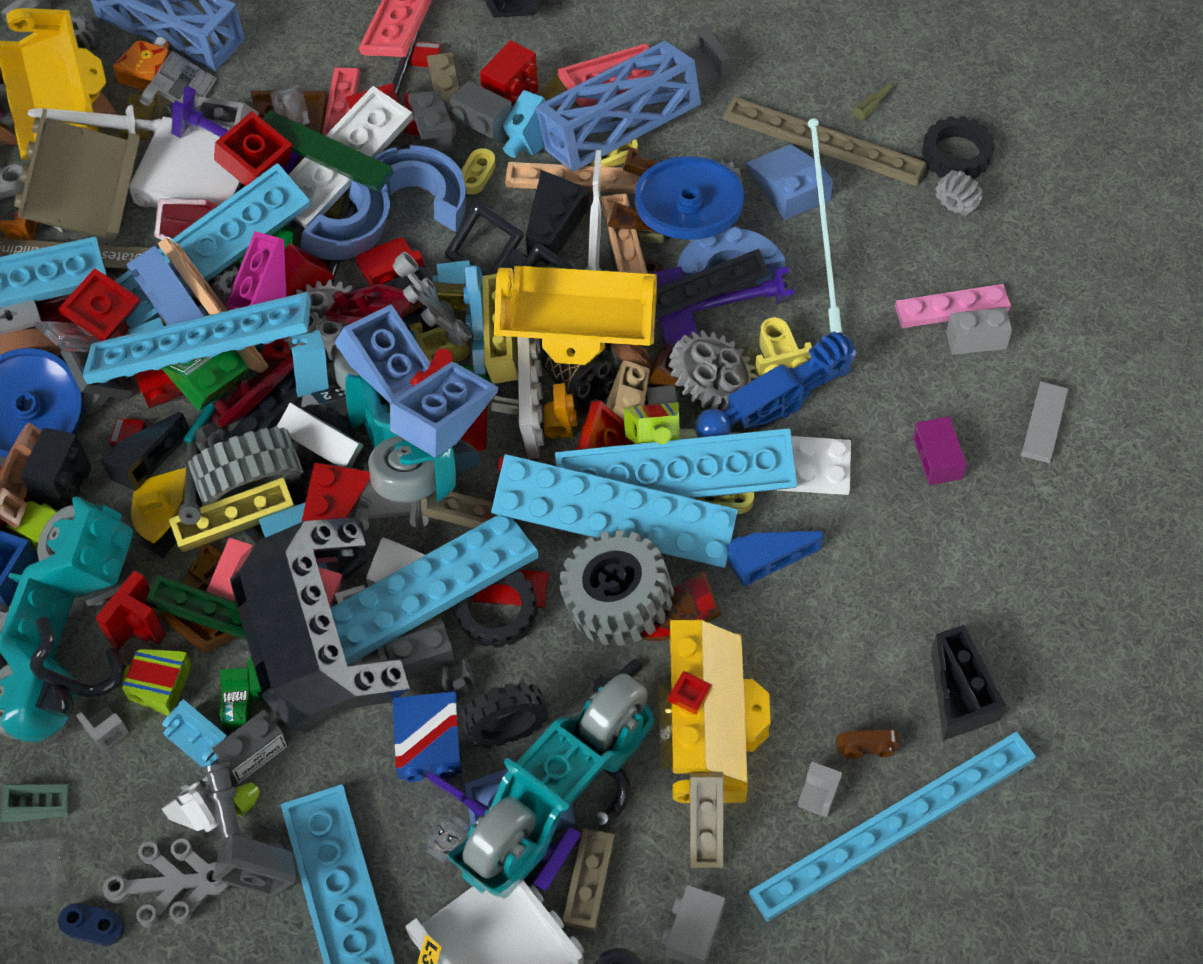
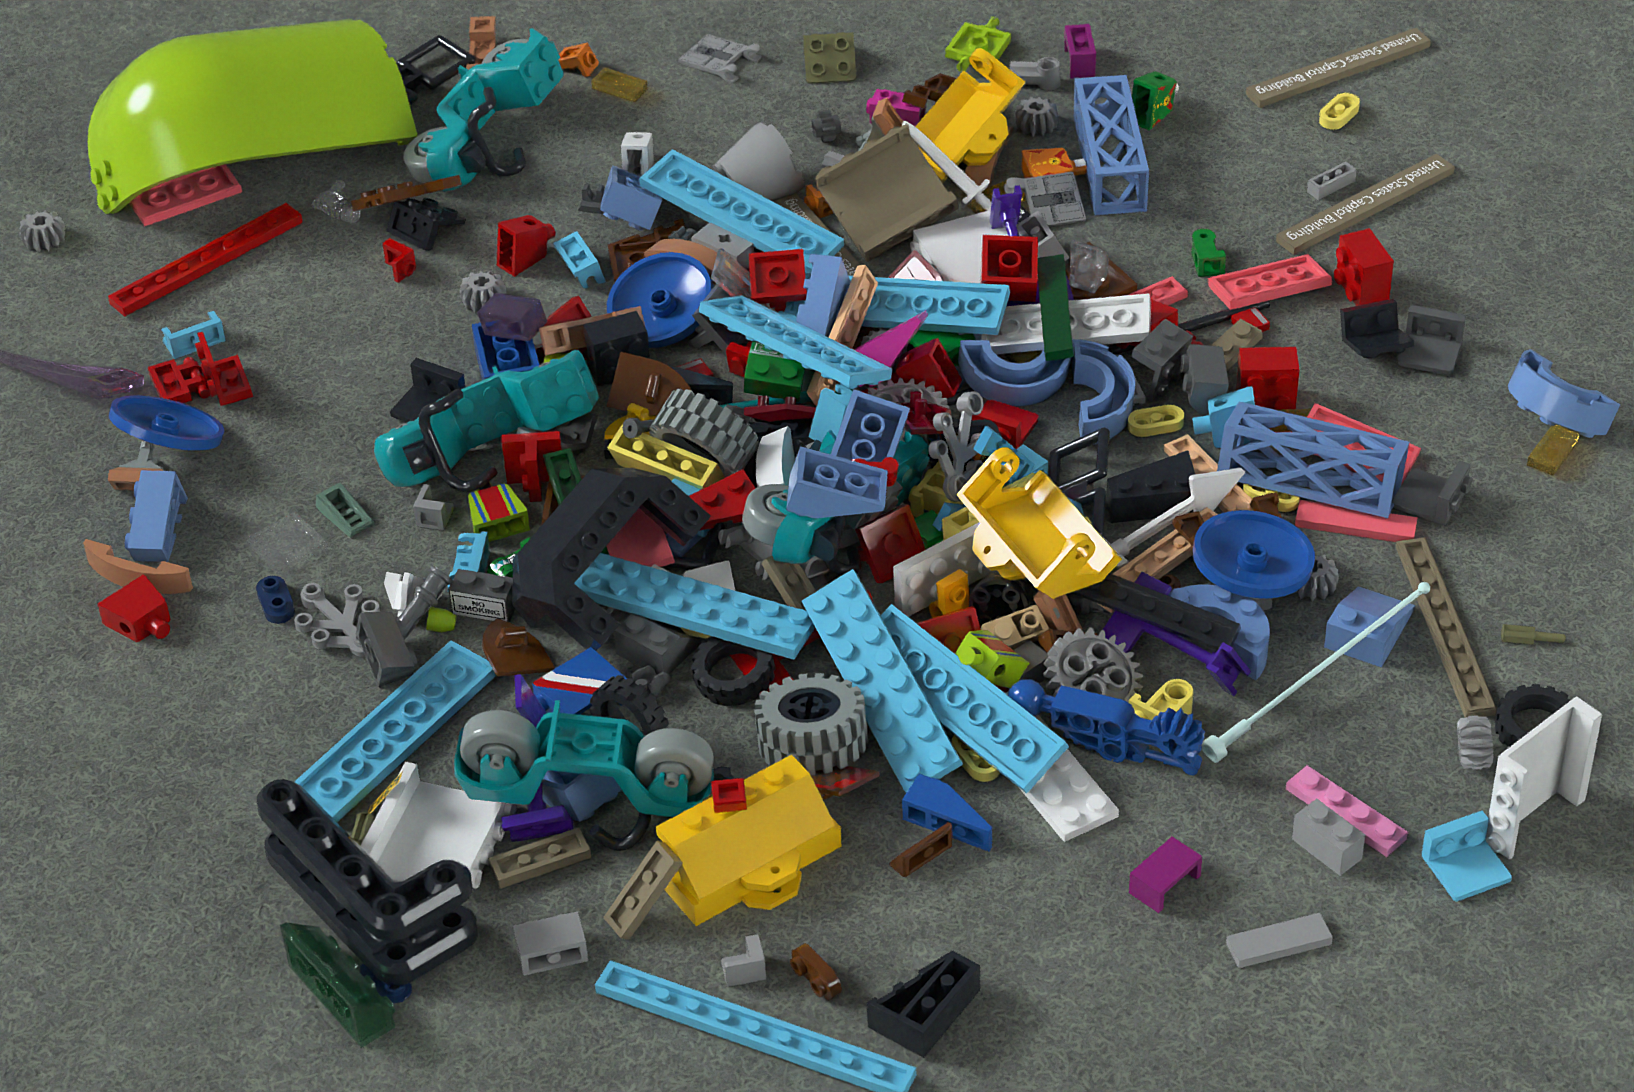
camera: 55 degrees right, 15 degrees down
none -> reddish brown shield [482,618,555,677]
none -> reddish brown shield [607,352,691,416]
none -> reddish brown slope [889,822,952,877]
none -> green leg [1191,229,1226,277]
none -> coral tile [1295,500,1418,542]
none -> medium azure bracket [1421,810,1512,901]
none -> white panel [1486,696,1602,860]

